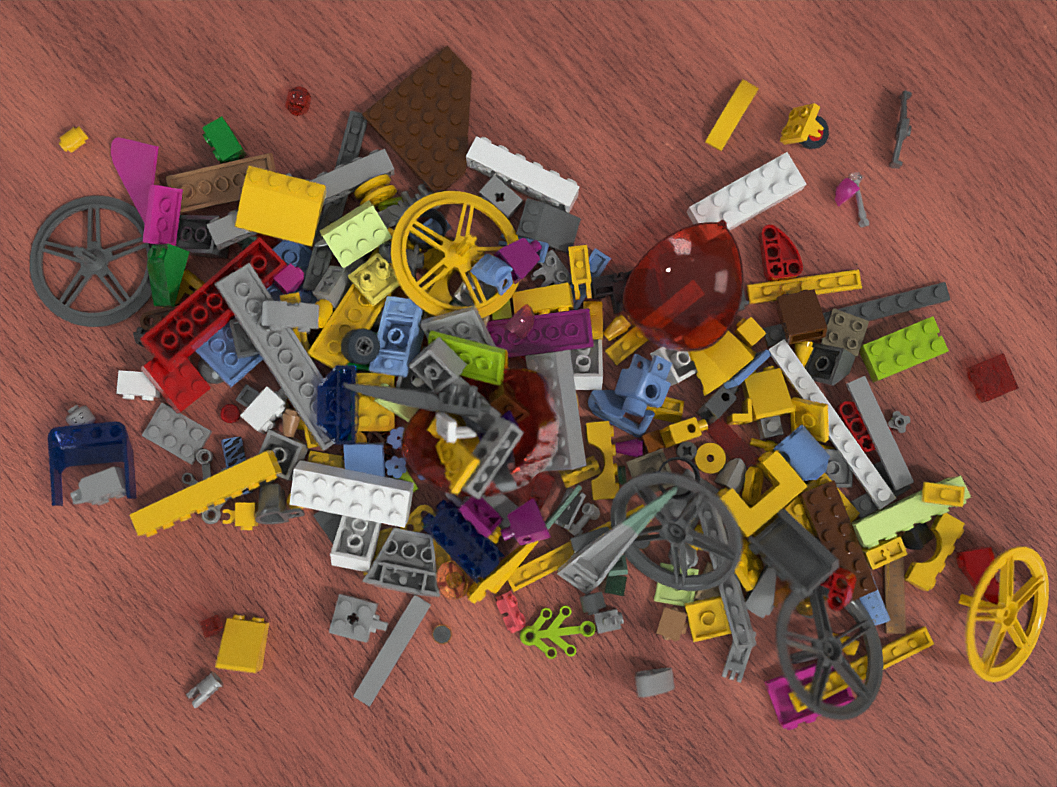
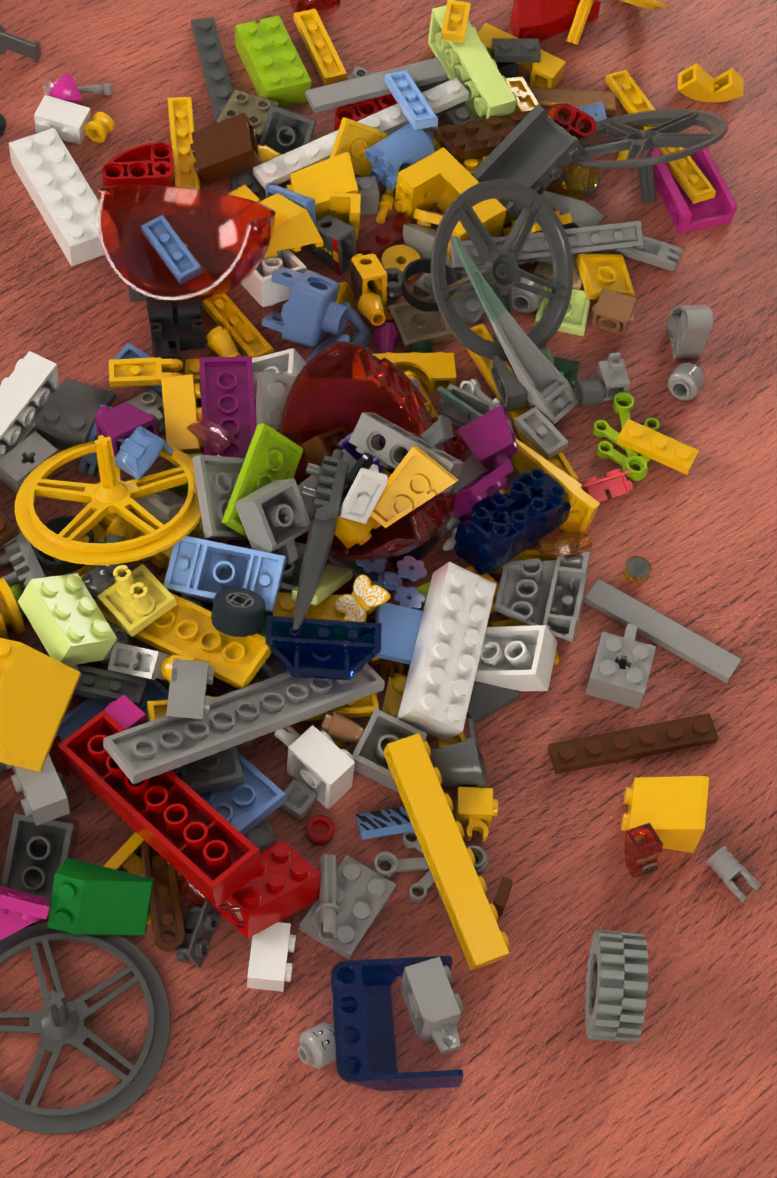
camera: 90 degrees left, 25 degrees down
none -> white brick [34,95,91,145]
none -> yellow wheel [84,112,115,143]
none -> medium blue tile [141,215,202,285]
none -> yellow plate [293,9,347,85]
none -> light grey axle [316,854,340,940]
none -> yellow animal [335,575,390,634]
none -> yellow cone [358,292,385,326]
none -> light blue tile [384,71,438,130]
none -> dark grey plate [491,39,541,63]
none -> reddish brown tile [493,877,513,917]
none -> light grey plate [514,406,569,460]
none -> reddish brown plate [548,713,718,774]
none -> light grey wheel [584,930,648,1043]
none -> yellow plate [616,419,699,475]
none -> light grey head [667,363,705,401]
none -> yellow brick [678,63,744,103]

